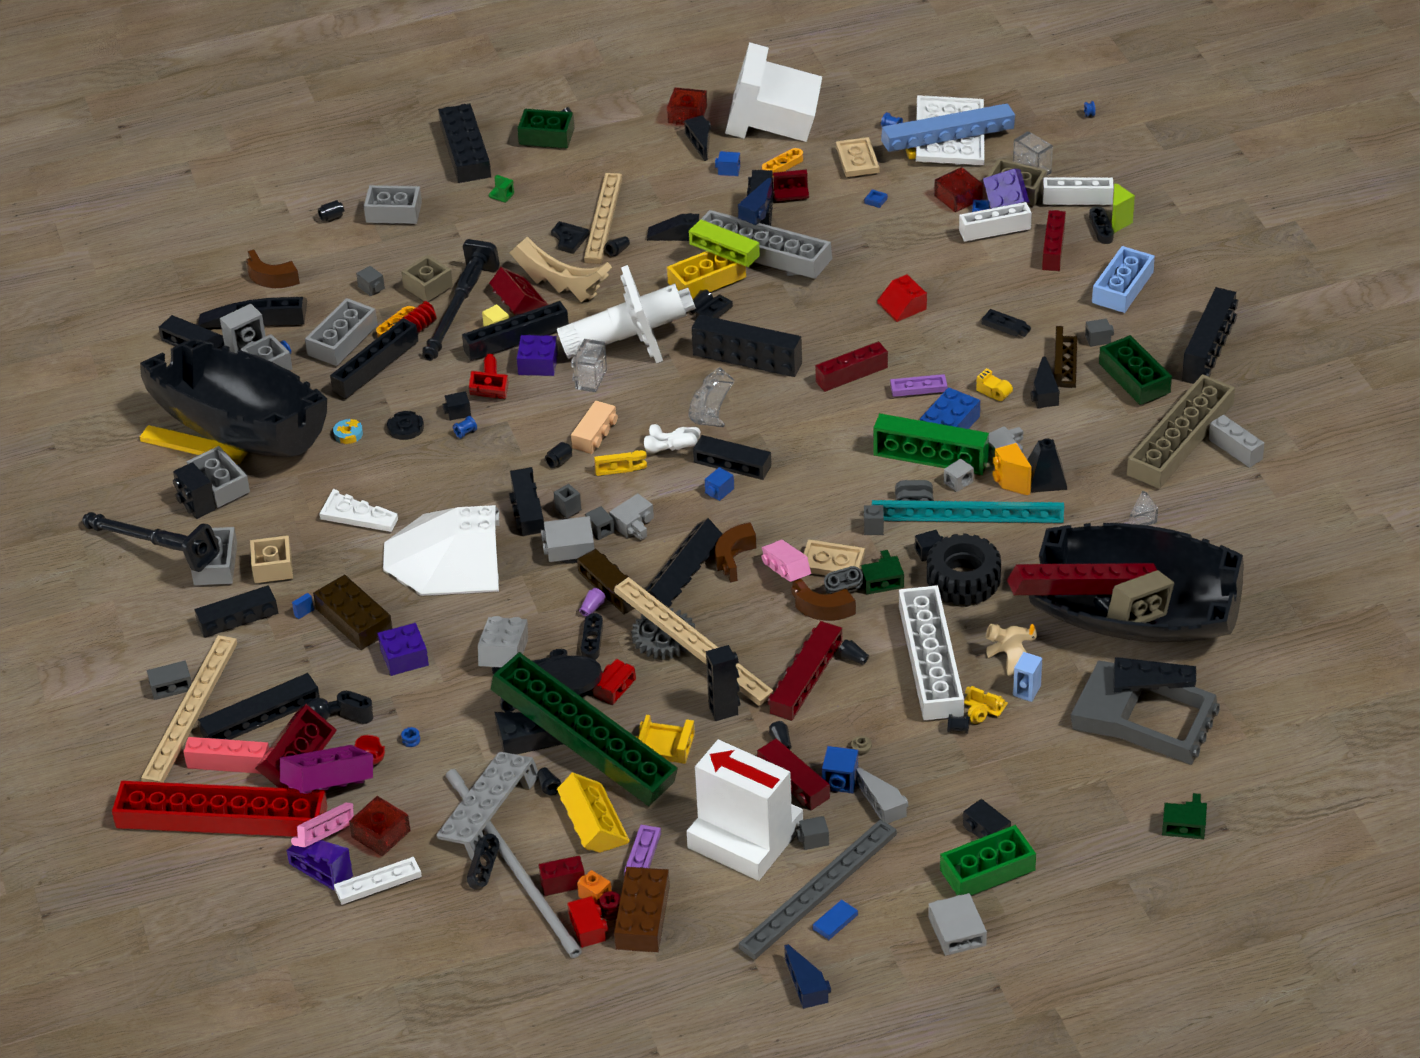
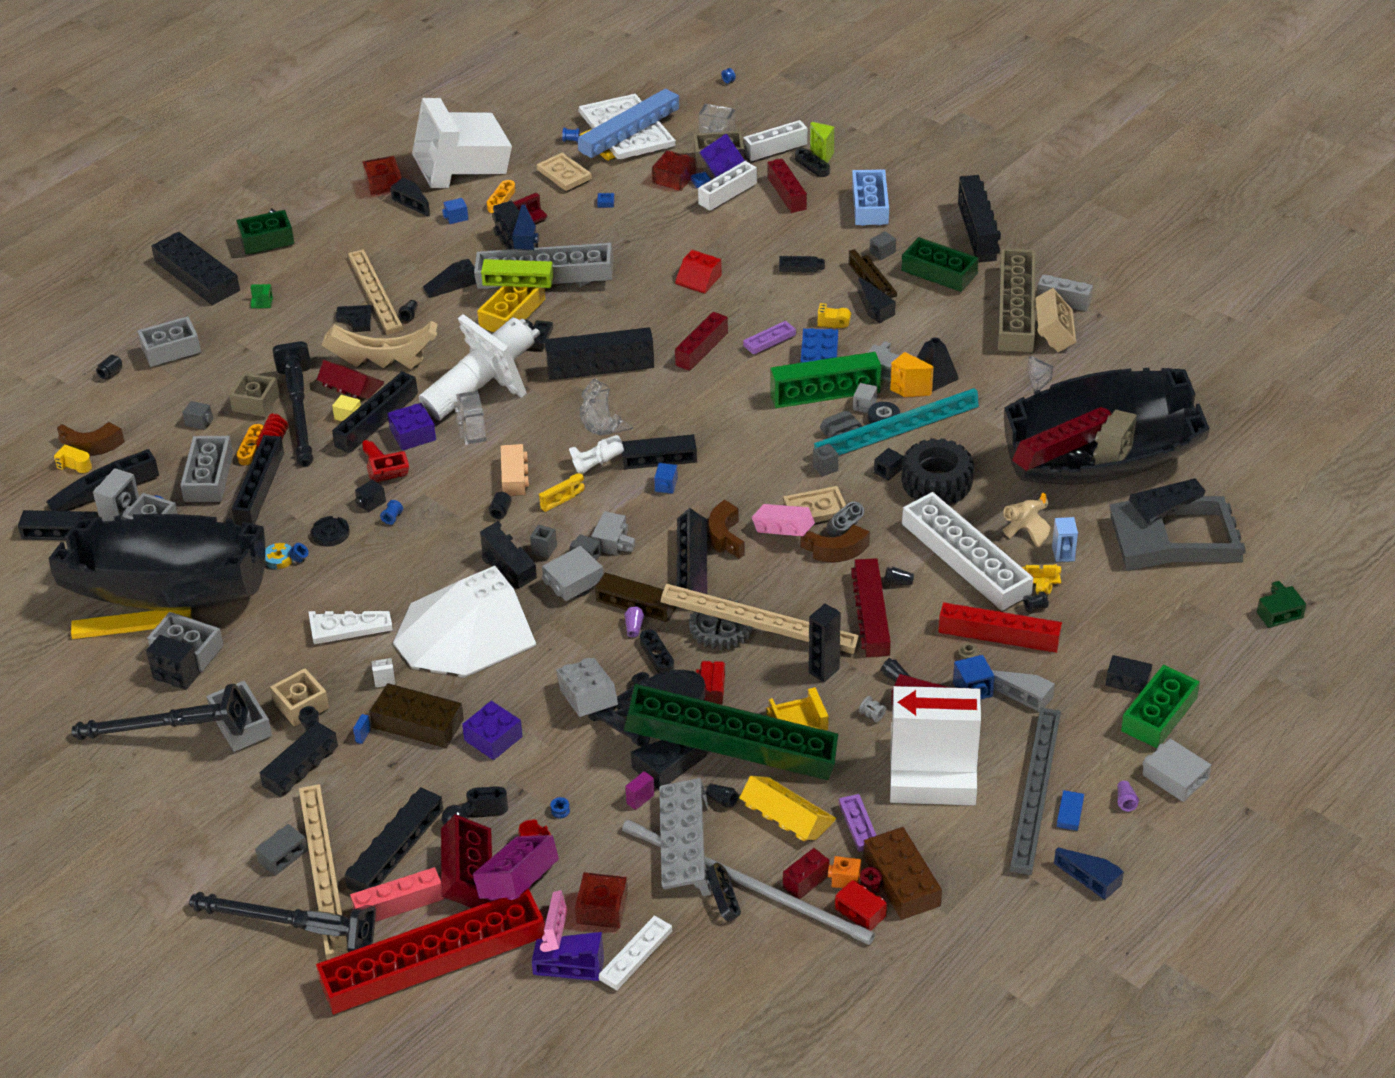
camera: 30 degrees left, 0 degrees up
dark grey brick [796,816,829,850] -> none
dark green hinge [860,550,904,595] -> none
none -> yellow leg [54,445,92,473]
none -> black piece [189,892,376,952]
none -> blue bush [289,543,309,562]
none -> black cone [298,706,319,731]
none -> white slope [372,658,395,688]
none -> magenta piece [625,771,654,810]
none -> black bush [868,401,900,424]
none -> red brick [938,602,1062,653]
none -> tan brick [1035,288,1076,352]
none -> medium lavender cone [1117,781,1139,812]

